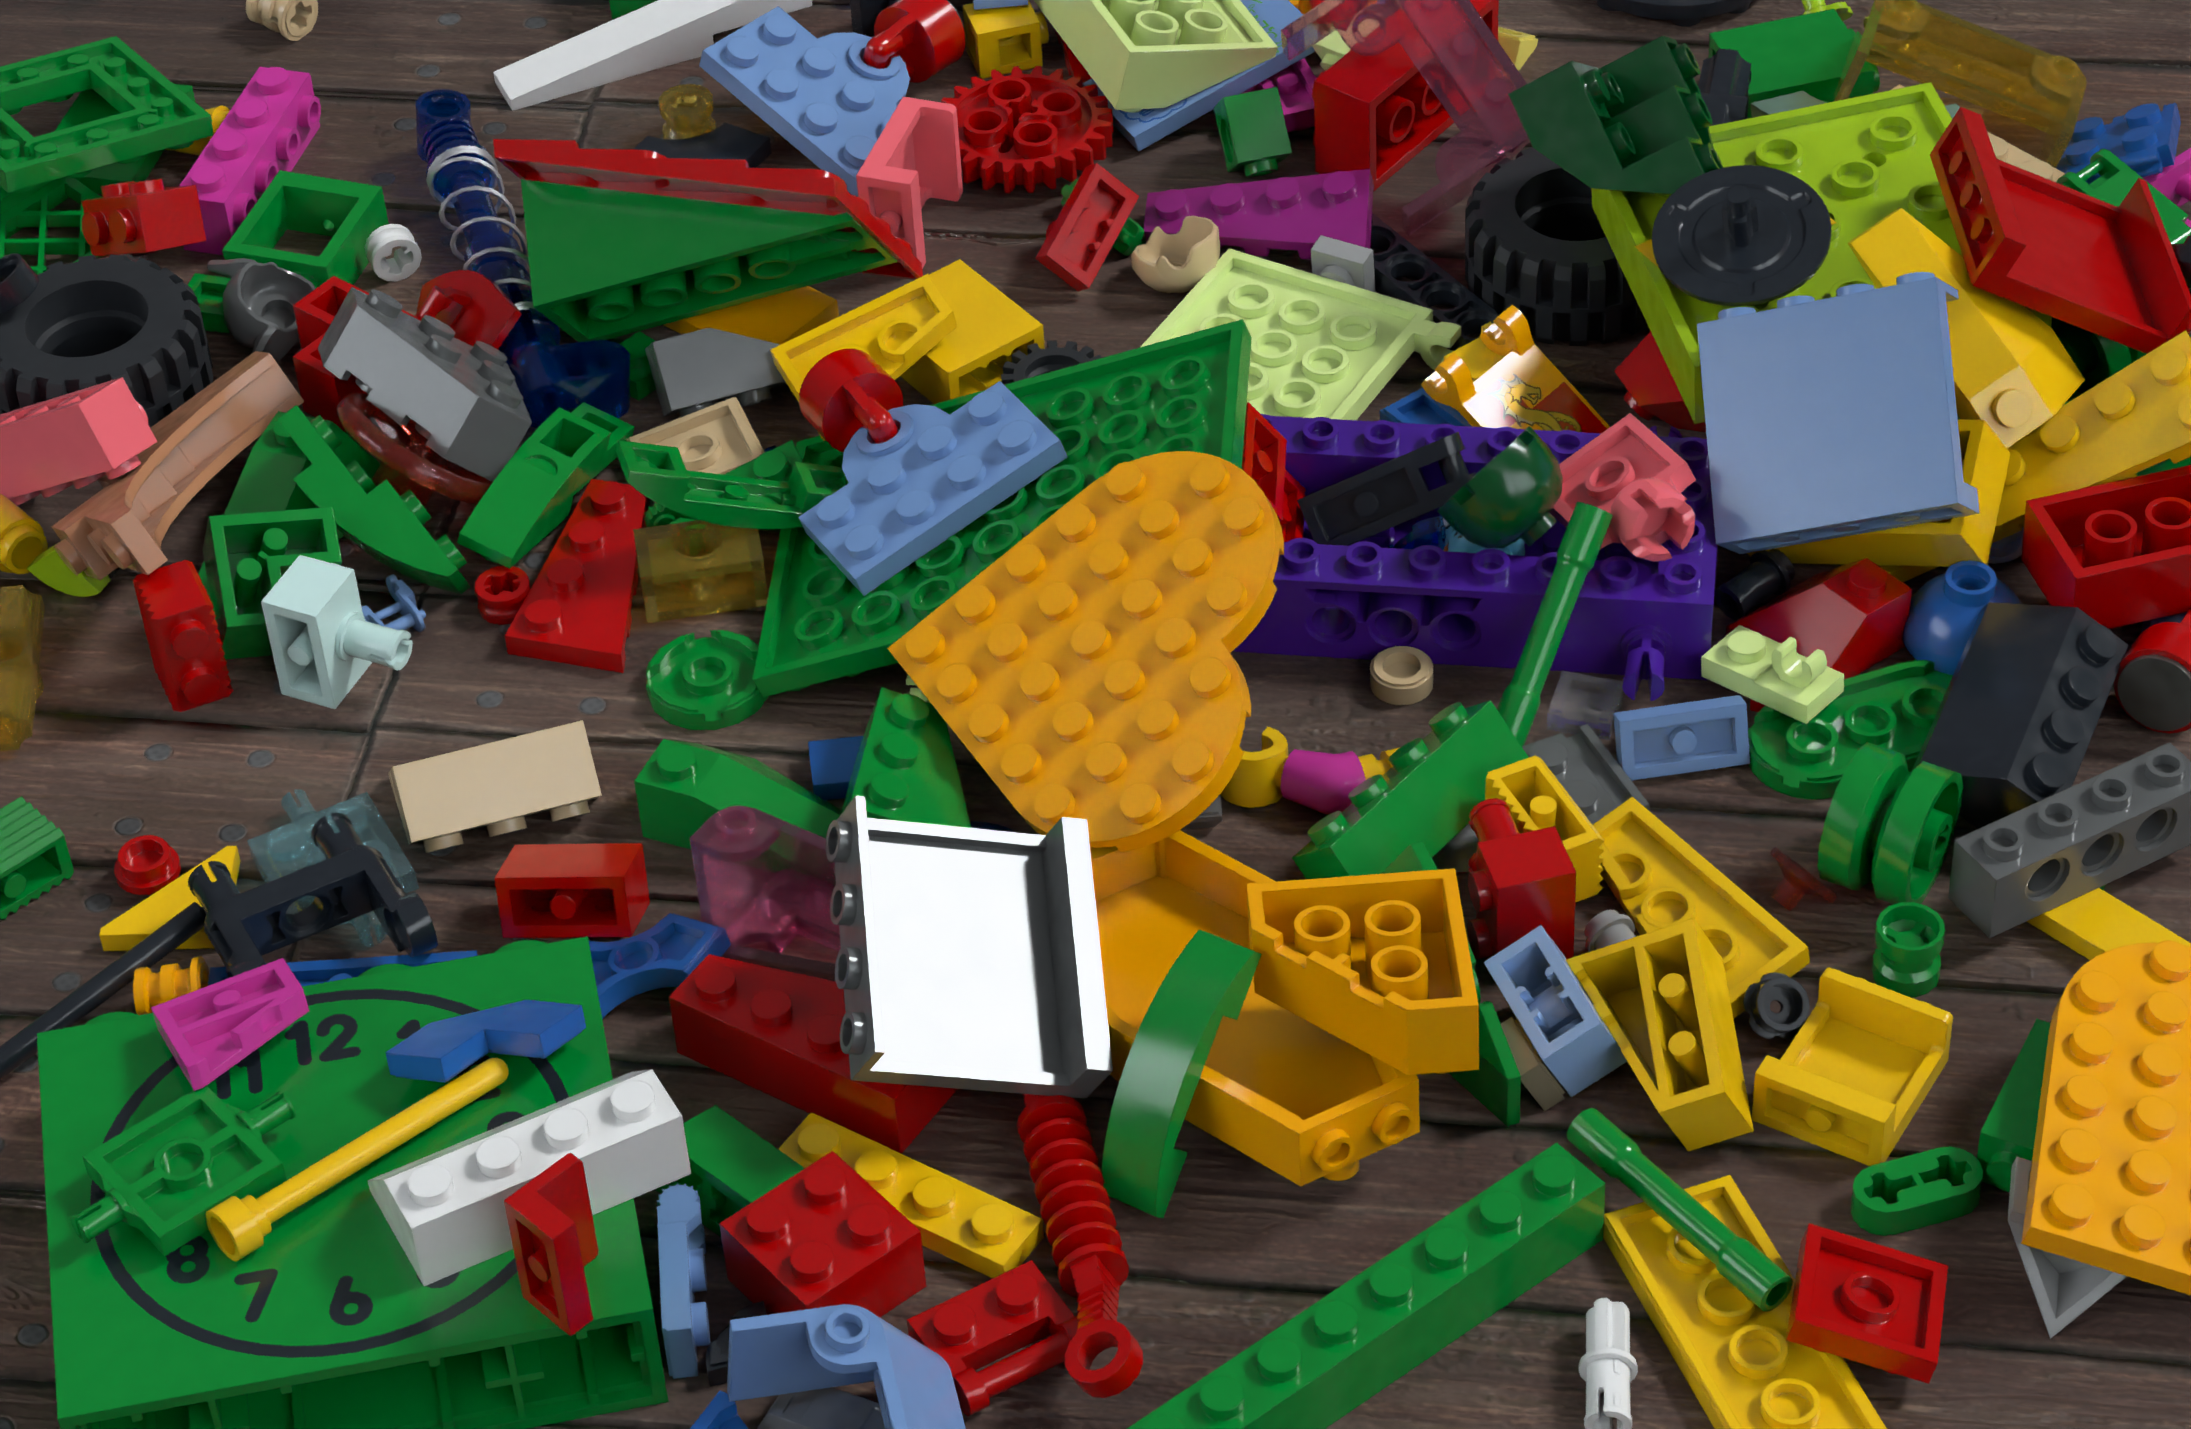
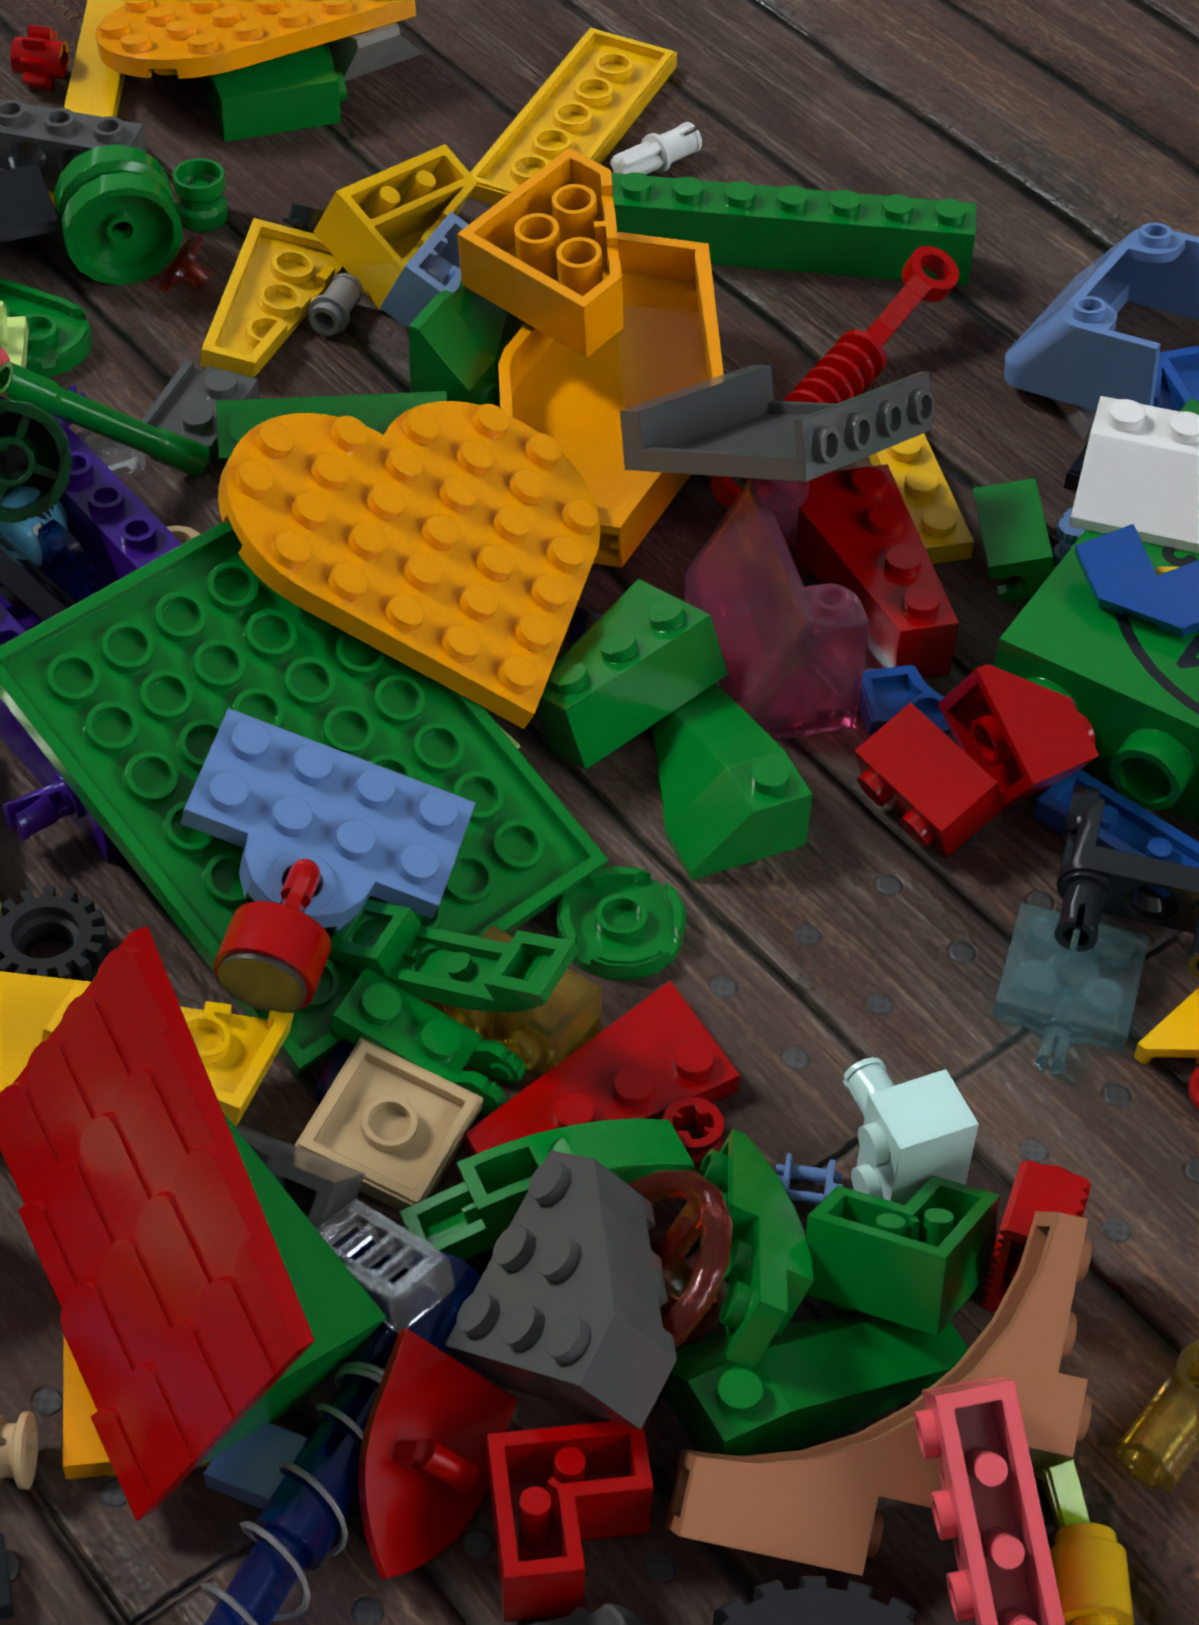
camera: 140 degrees left, 5 degrees up
tan slope [388,720,602,853] -> none
red brick [719,1151,927,1317] -> none
blue tile [808,736,863,800] -> none
red plate [907,1260,1078,1416] -> none
green slope [1102,930,1262,1218] -> none
red brick [1467,798,1576,960] -> none
yellow brick [1485,755,1605,903] -> none
green piece [1567,1108,1793,1312] -> none
medium blue tile [1613,695,1750,781] -> none
yellow panel [1752,967,1953,1166] -> none
red plate [1786,1223,1948,1384] -> none
green beam [1850,1146,1983,1236] -> none
none -> clear slope [317,1199,455,1333]
none -> red slope [938,664,1099,811]

